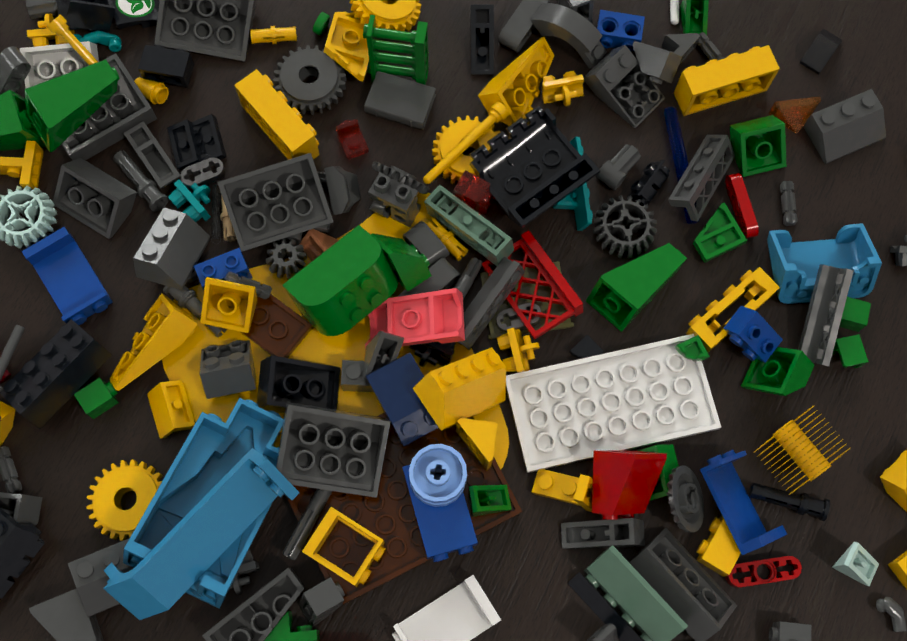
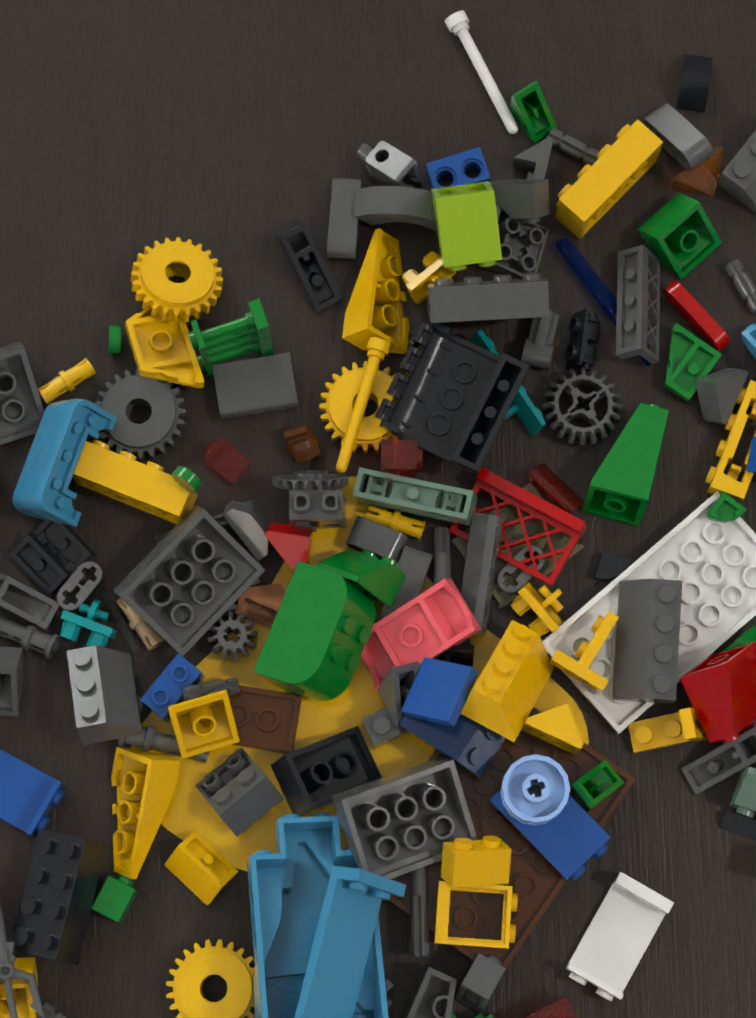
camera: 25 degrees left, 5 degrees up
none -> dark azure windscreen [12,398,117,527]
none -> green tile [171,466,202,493]
none -> red slope [264,522,313,572]
none -> reddish brown piece [284,423,321,464]
none -> blue tile [401,657,478,727]
none -> dark grey slope [427,273,550,323]
none -> lime slope [431,181,502,271]
none -> yellow brick [441,836,512,888]
none -> clear red slope [529,463,584,515]
none -> yellow bracket [550,611,619,694]
none -> dark grey slope [612,579,682,704]
none -> dark grey beam [642,103,714,171]
none -> dark grey slope [695,367,749,425]

